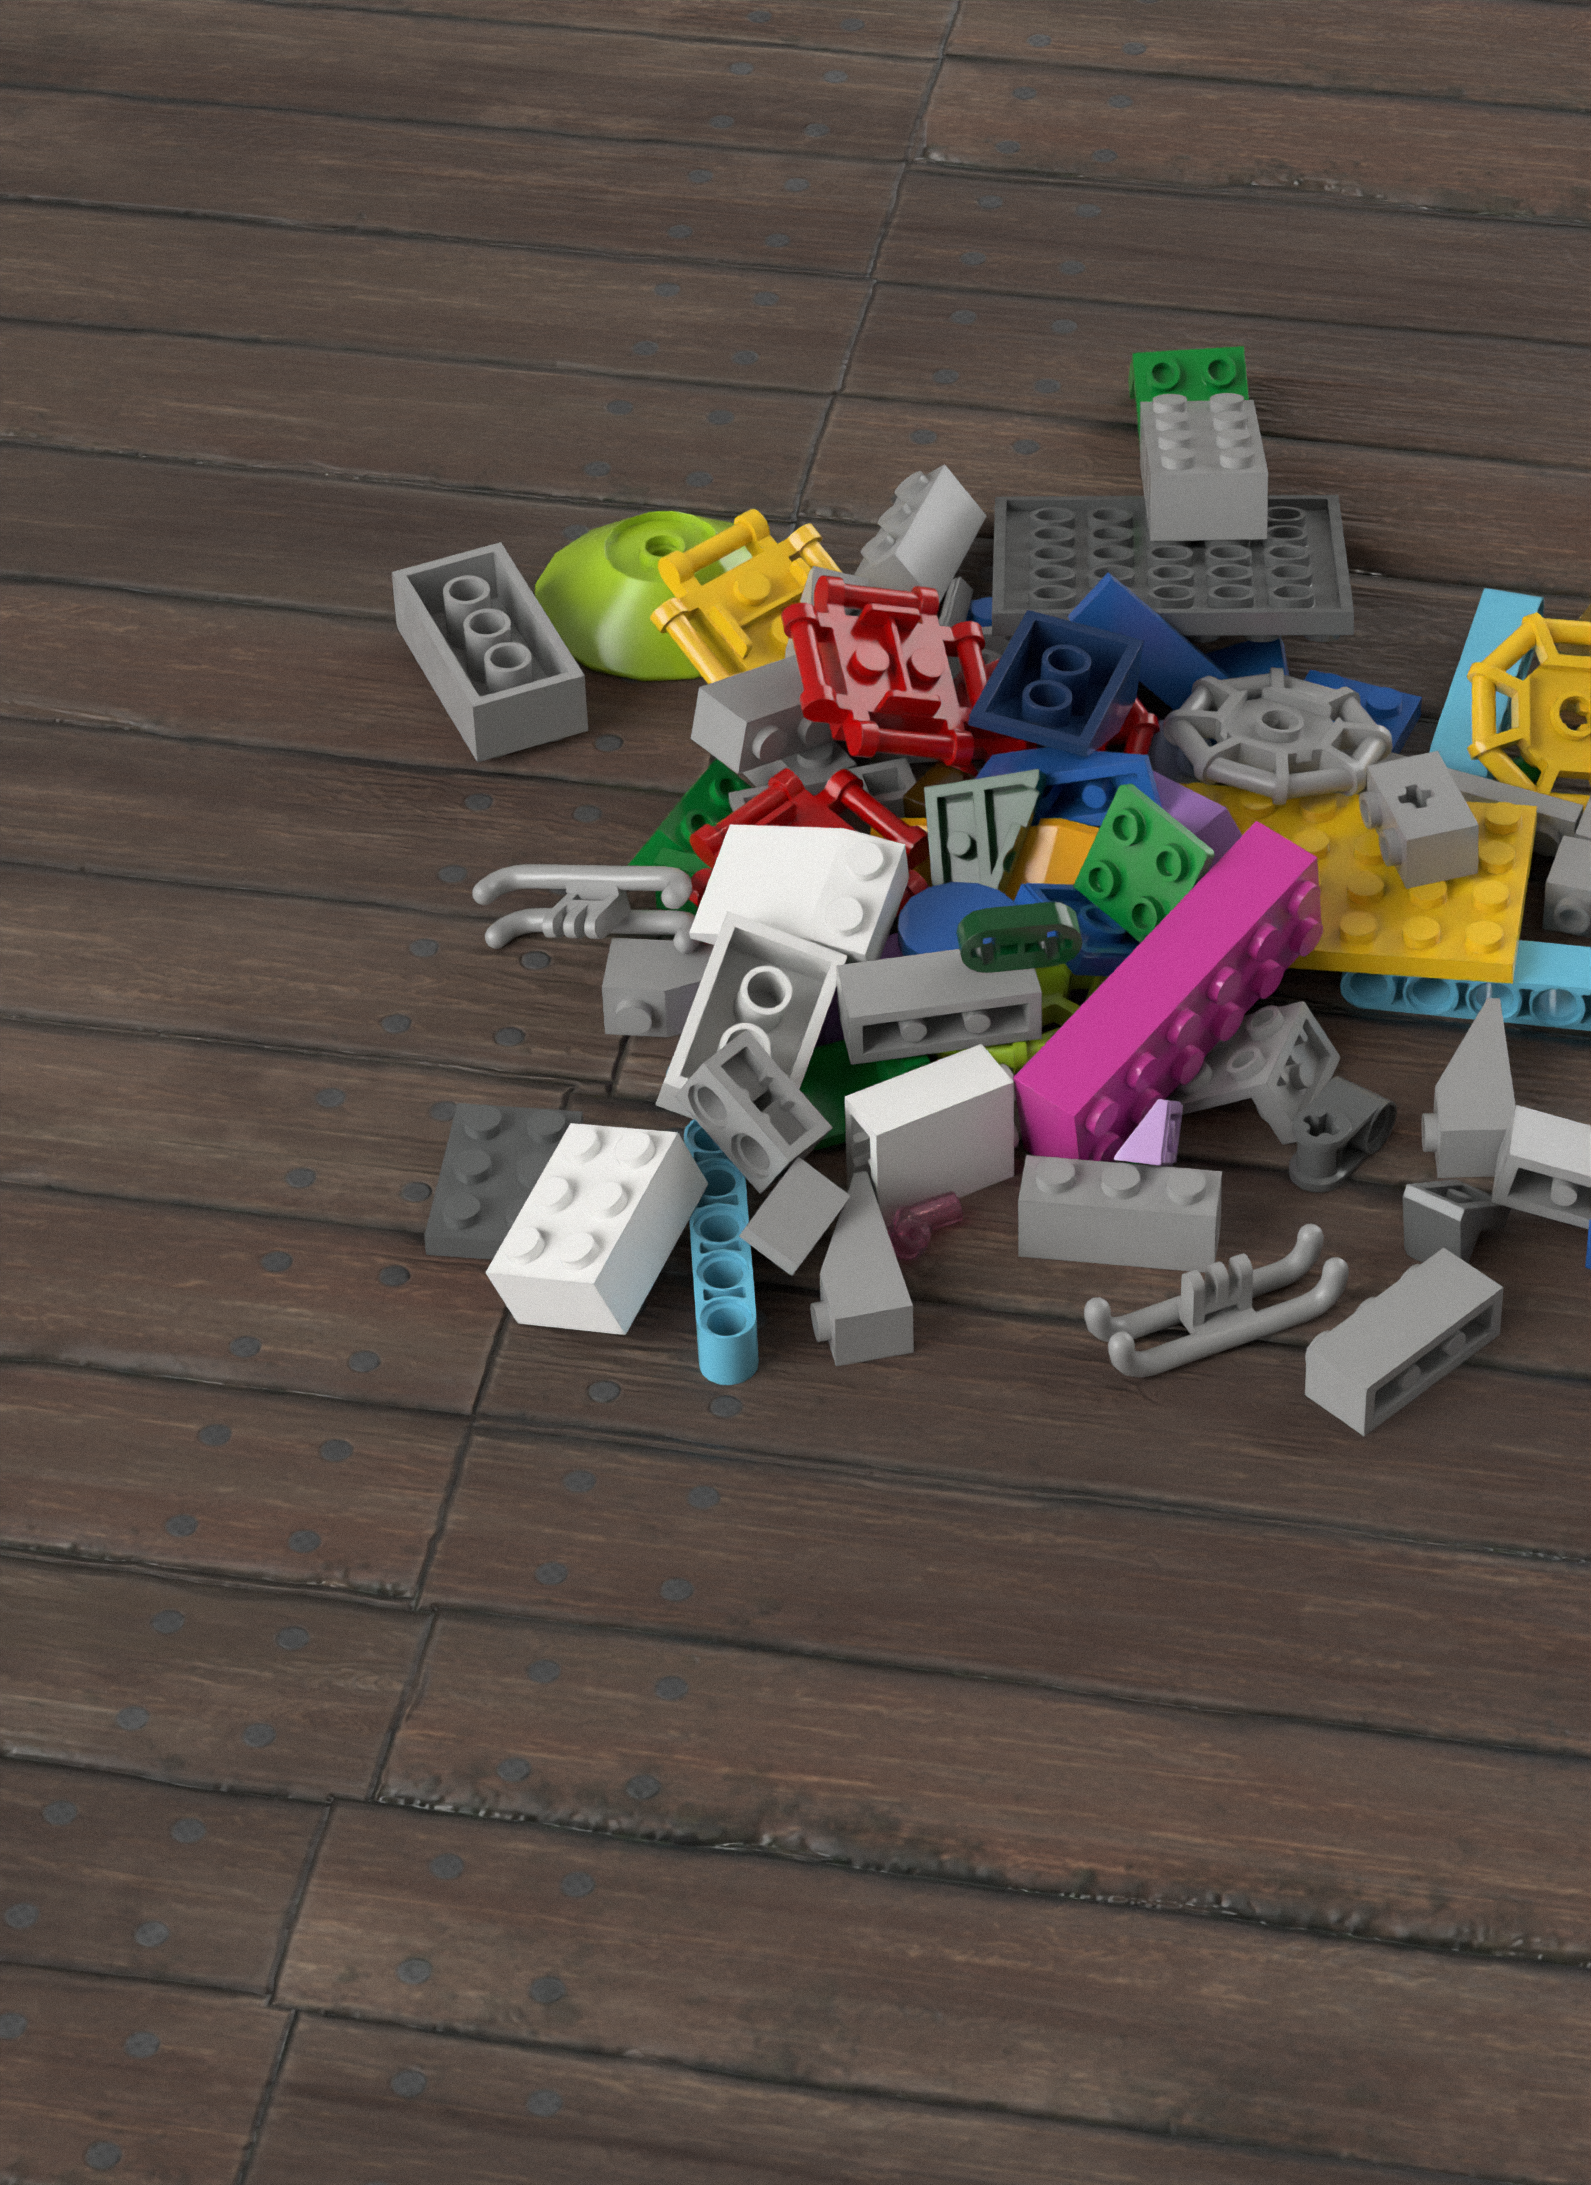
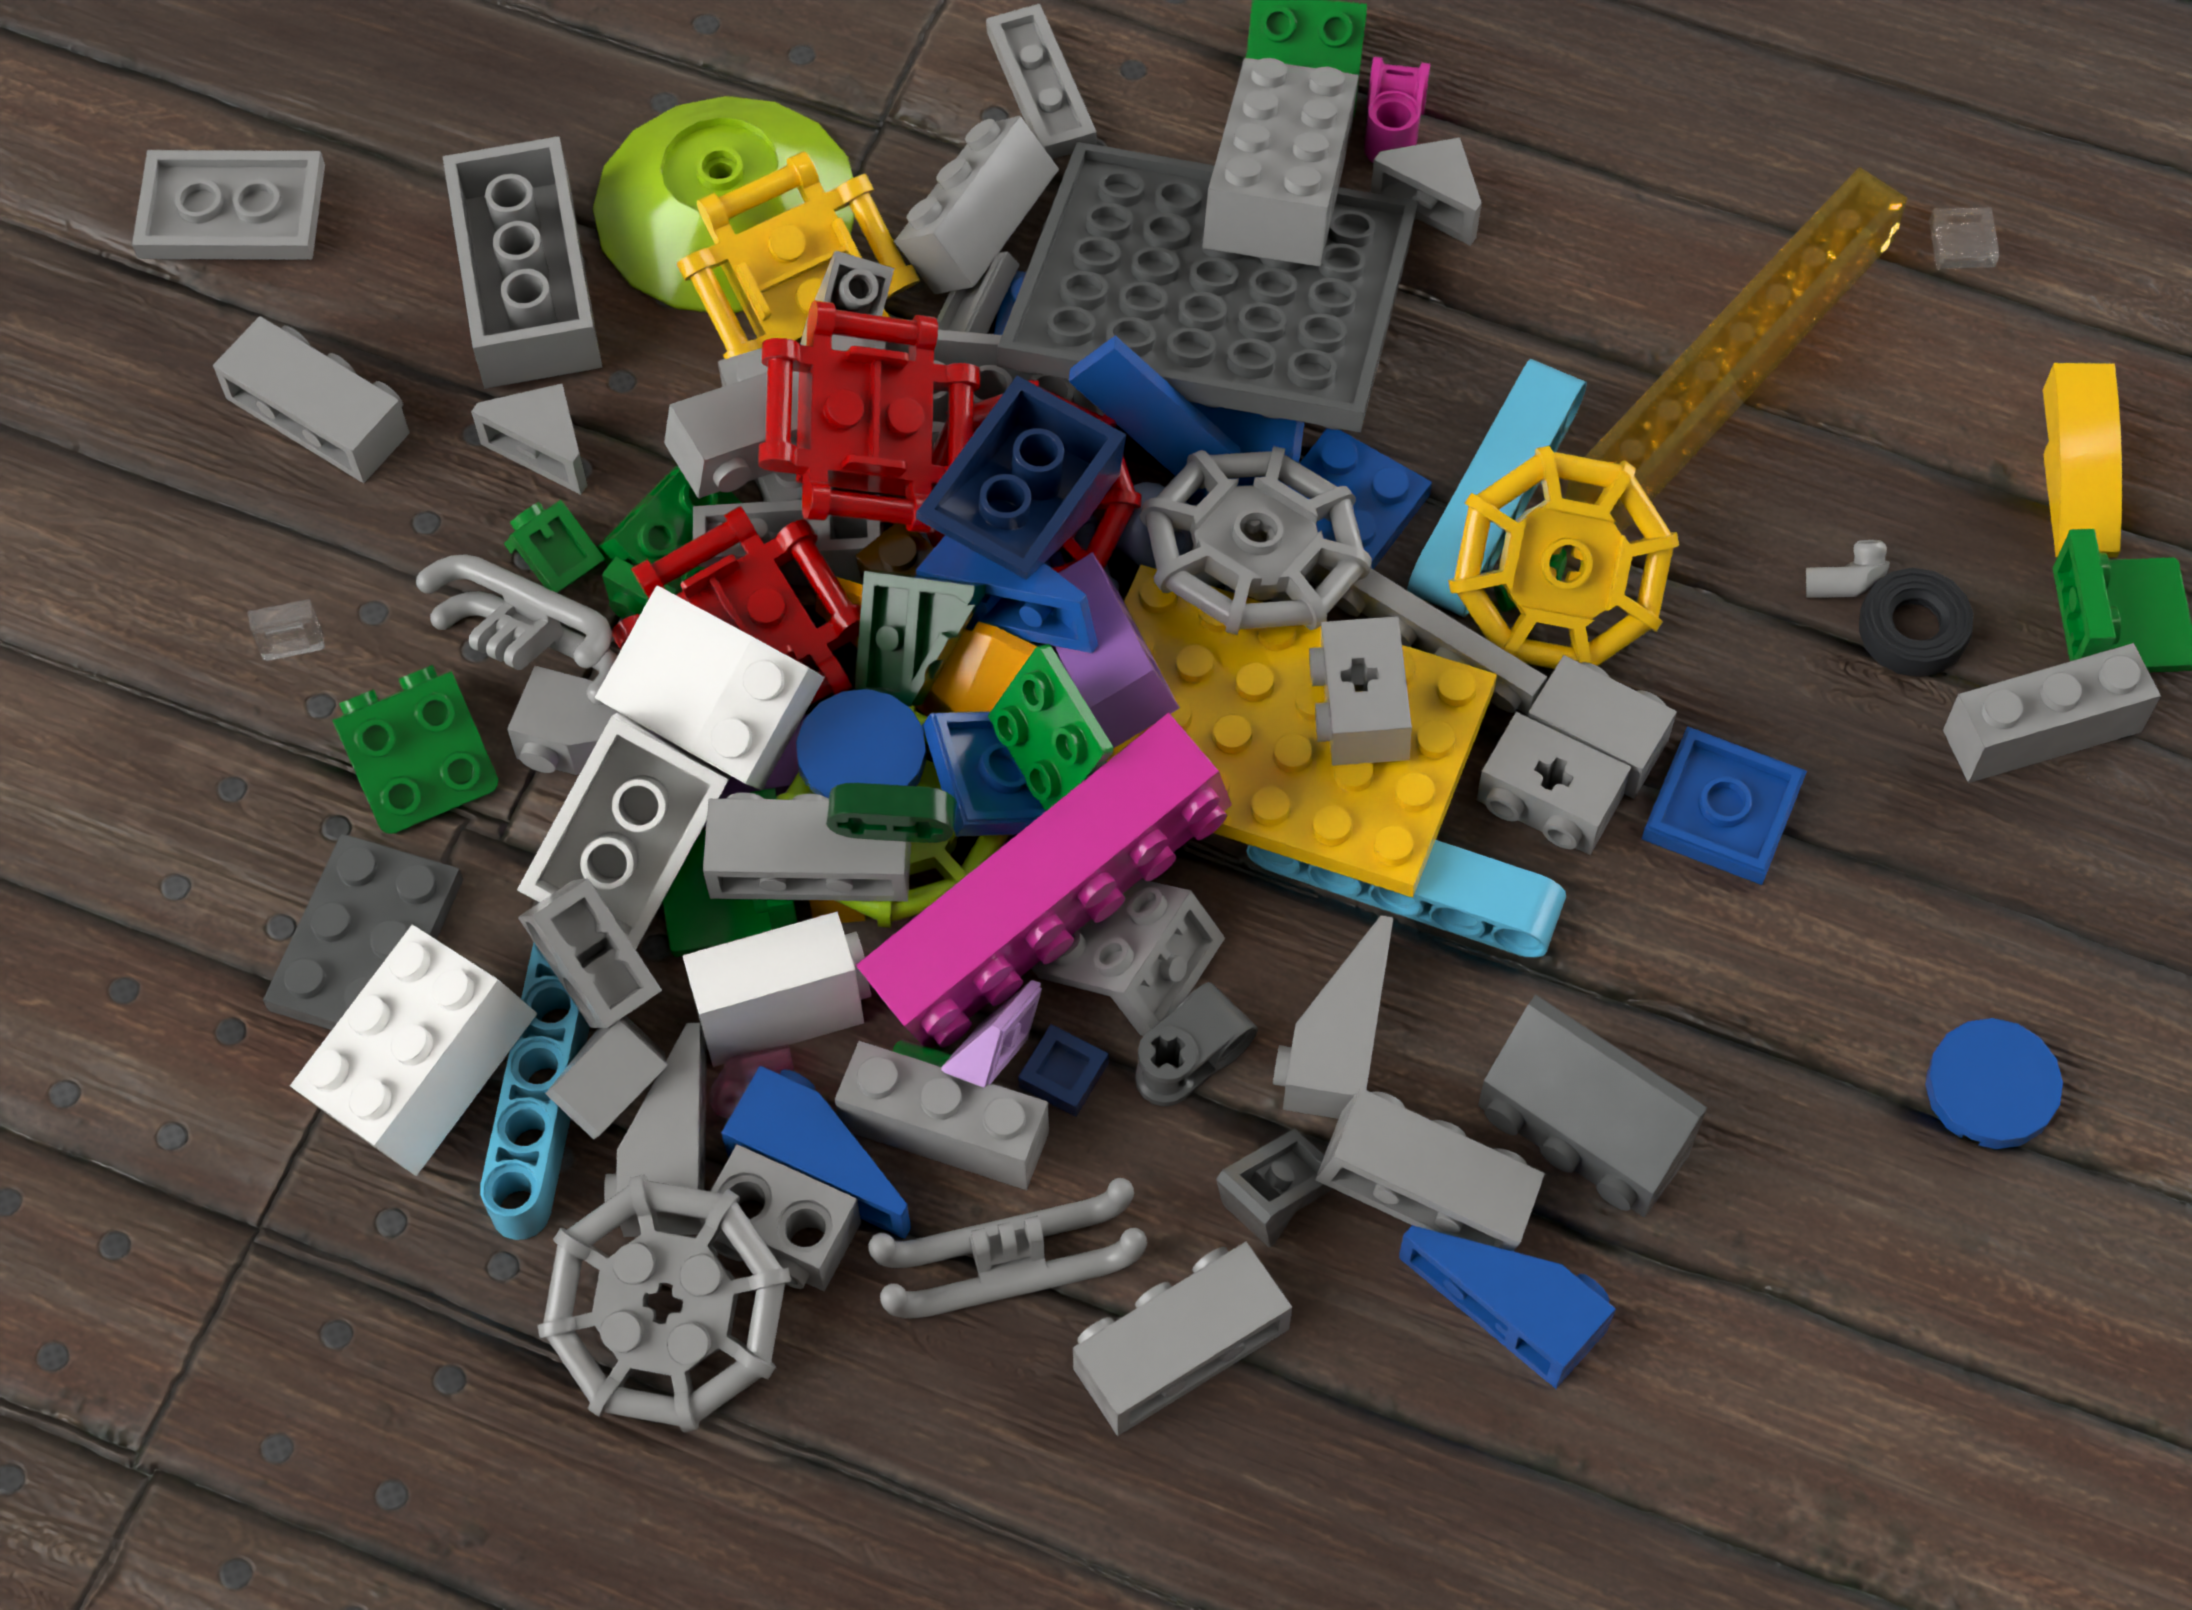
camera: 10 degrees right, 20 degrees up
none -> light grey plate [132,150,325,260]
none -> light grey brick [213,316,410,483]
none -> clear tile [248,599,325,661]
none -> green bracket [331,664,498,834]
none -> light grey slope [471,384,587,495]
none -> green bracket [504,499,605,594]
none -> light grey plate [537,1174,791,1433]
none -> light grey brick [700,1145,861,1291]
none -> blue slope [721,1066,911,1239]
none -> light grey plate [986,3,1097,159]
none -> dark blue plate [1018,1024,1109,1117]
none -> dark pink piece [1364,57,1430,163]
none -> light grey slope [1371,137,1482,246]

